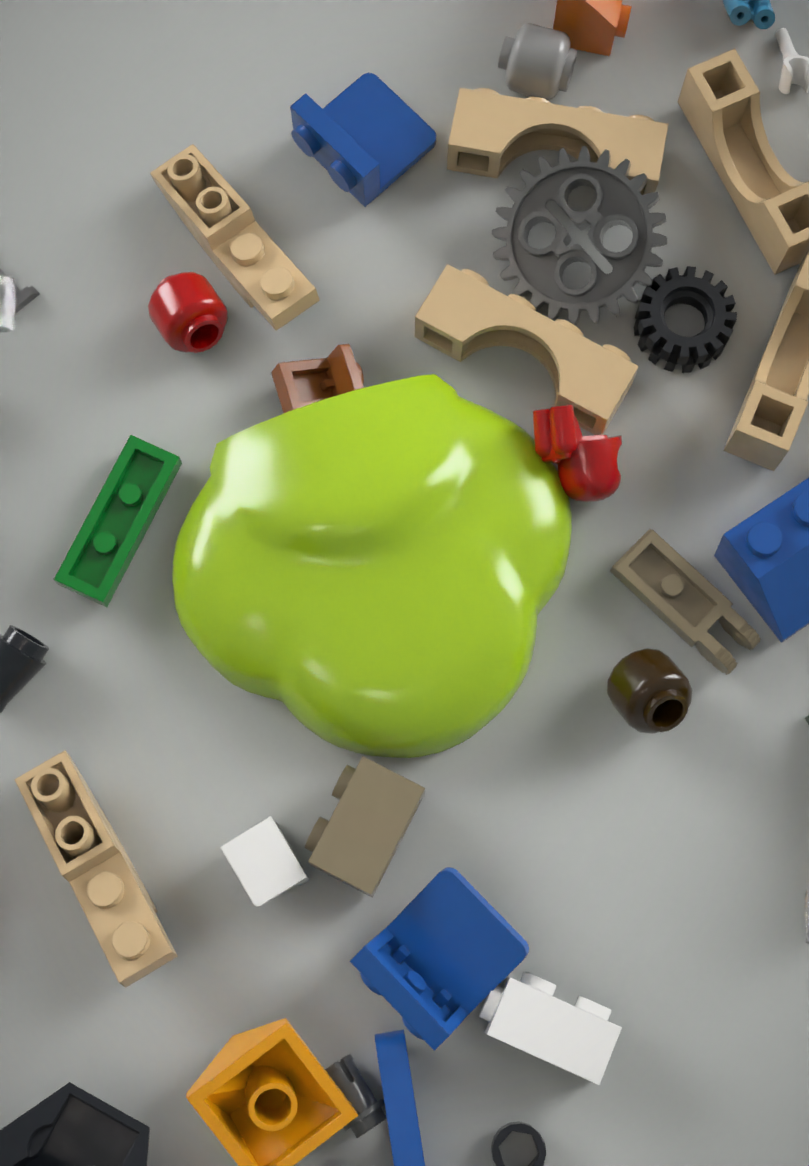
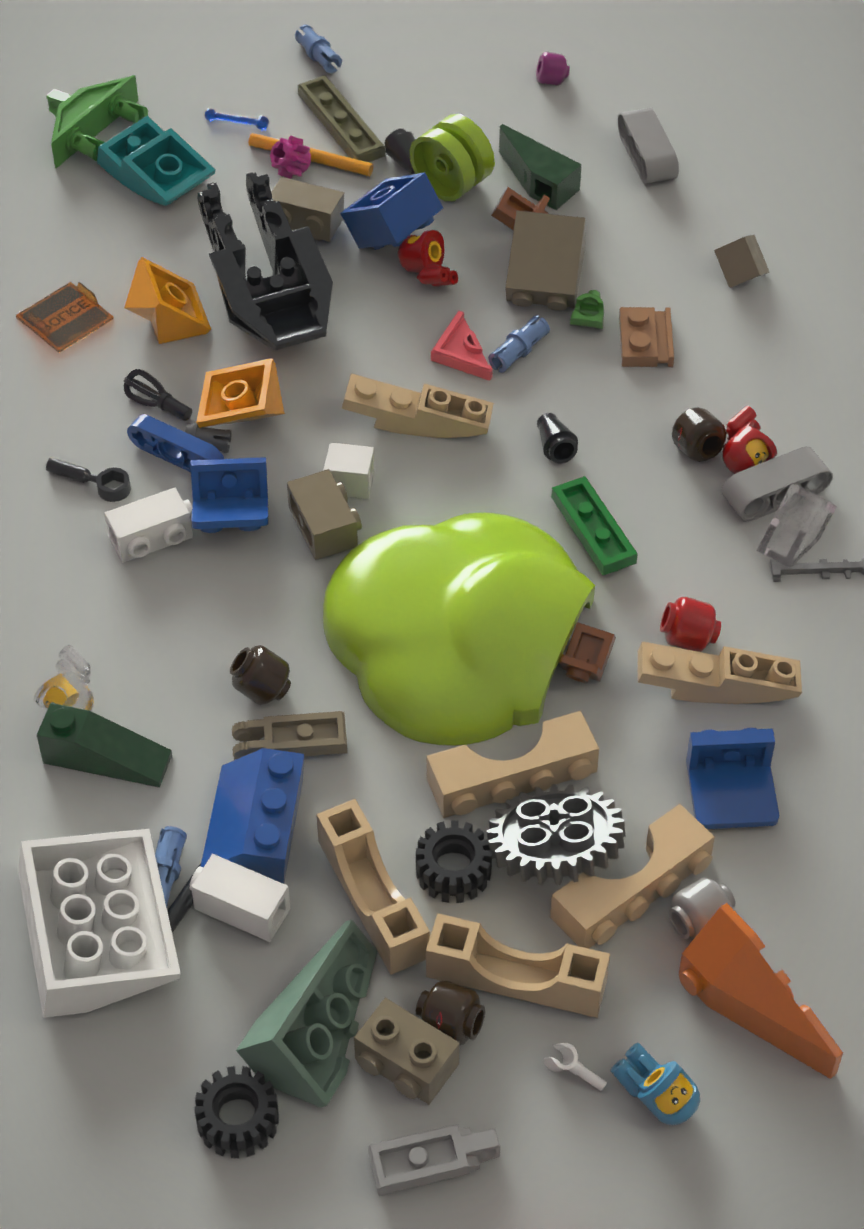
camera: 130 degrees right, 25 degrees down
red piece [533,405,622,502] -> none

